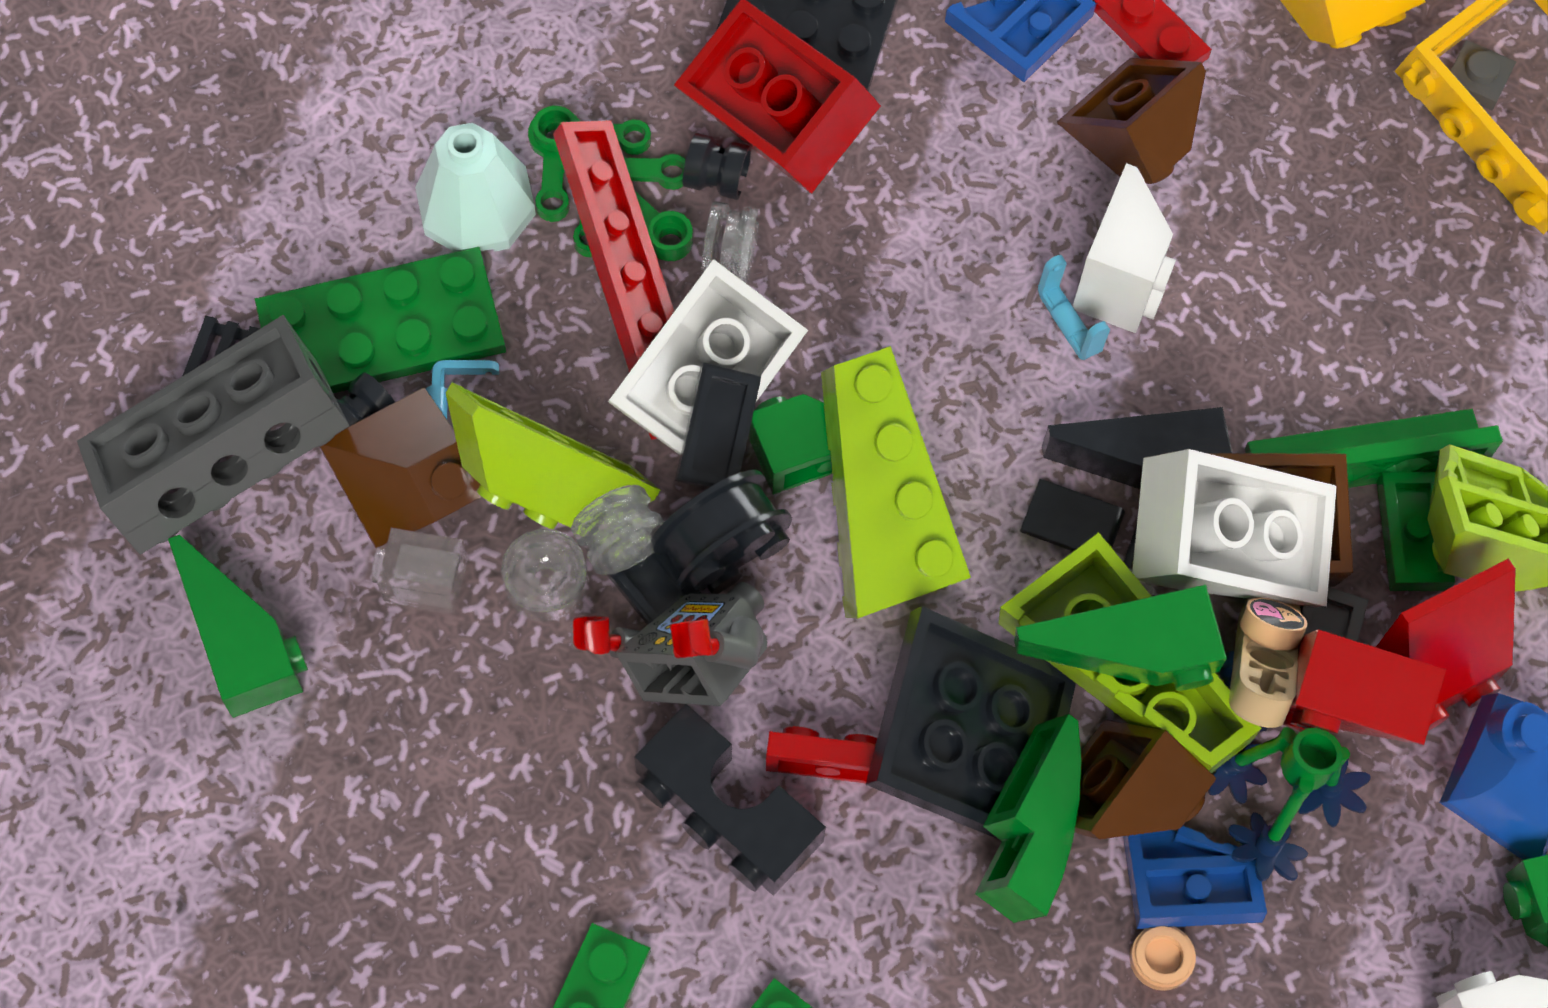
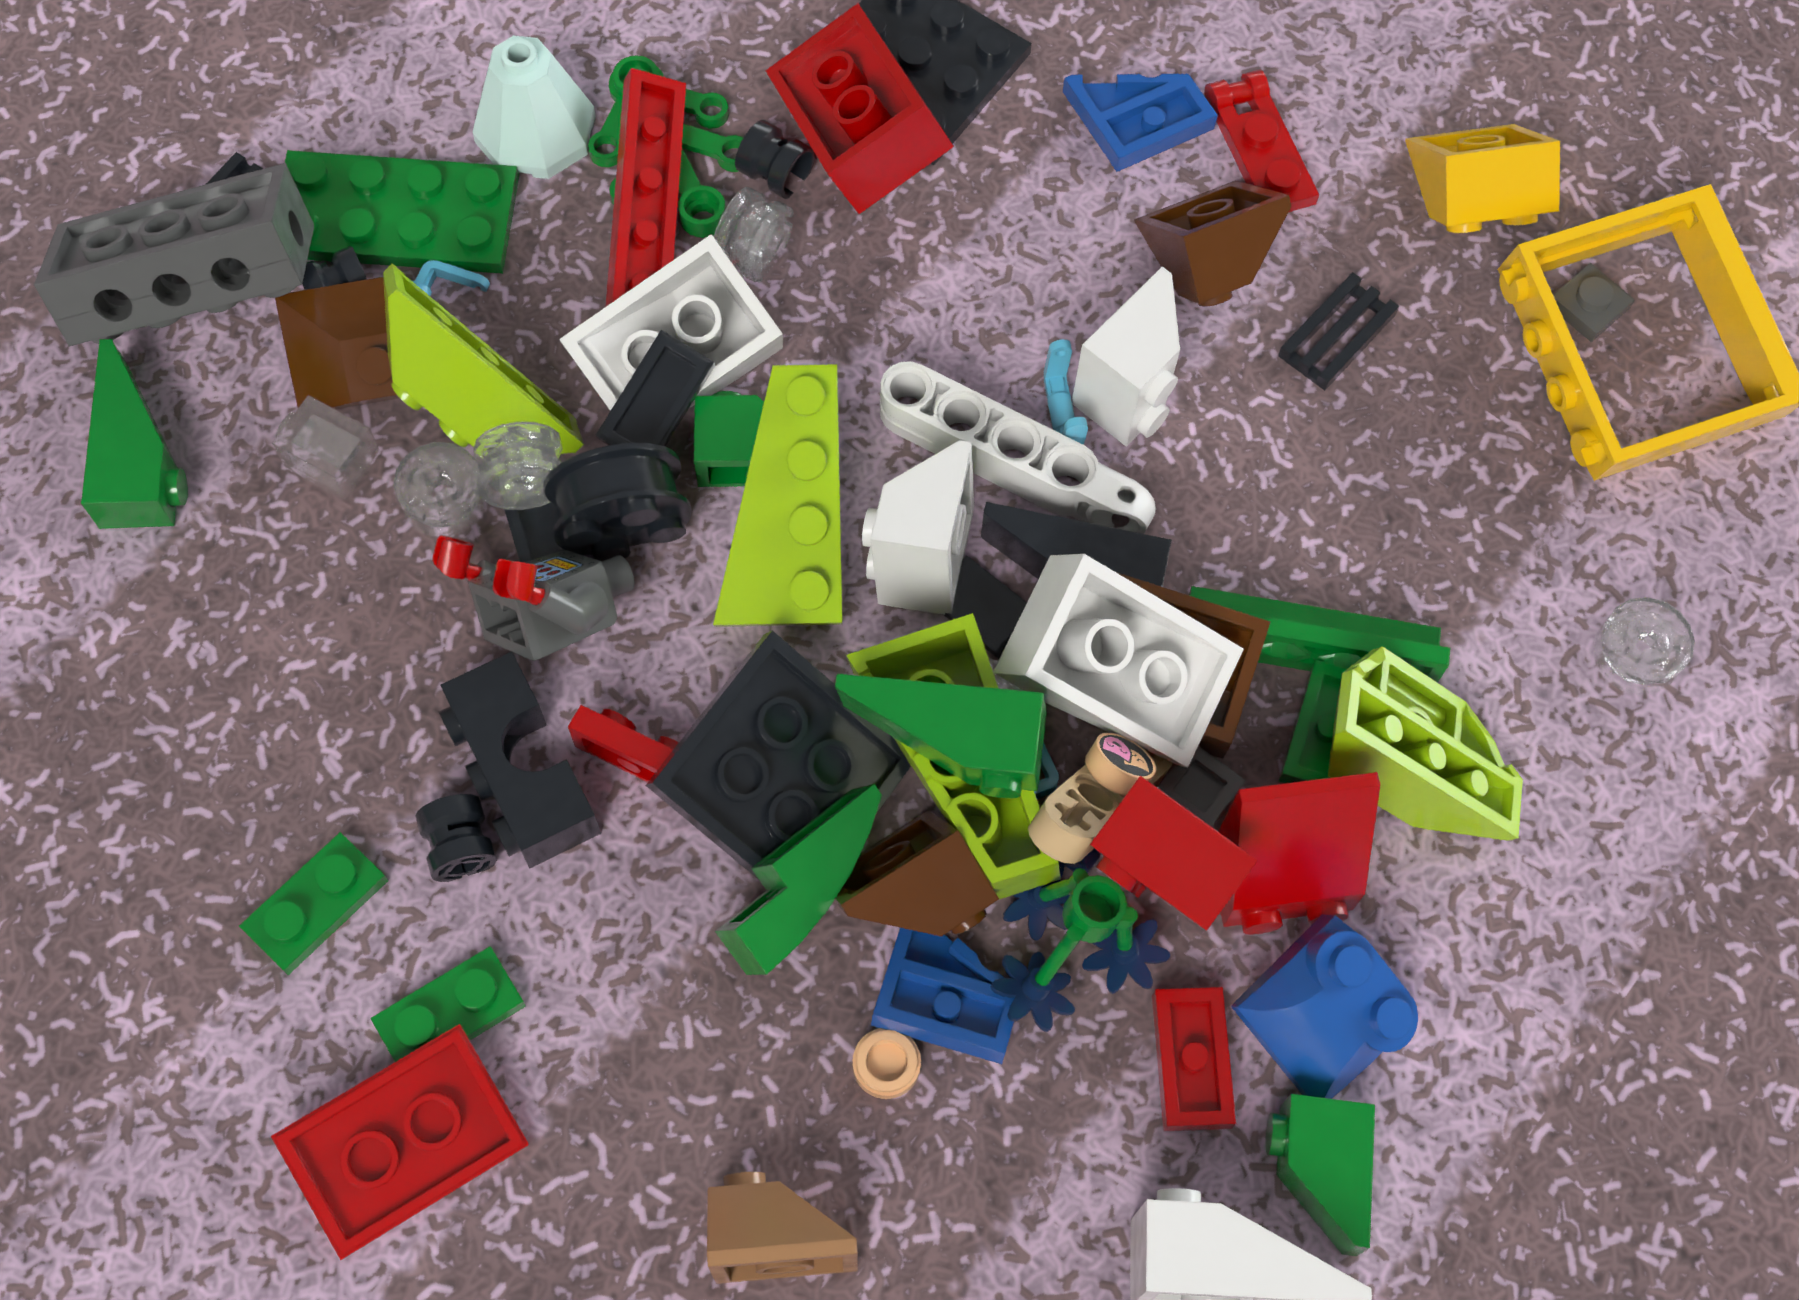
camera: 20 degrees right, 0 degrees up
none -> black wheel [415,794,497,882]
none -> white slope [862,440,974,615]
none -> white piece [880,361,1156,534]
none -> red plate [1152,987,1236,1131]
none -> black tile [1278,272,1400,391]

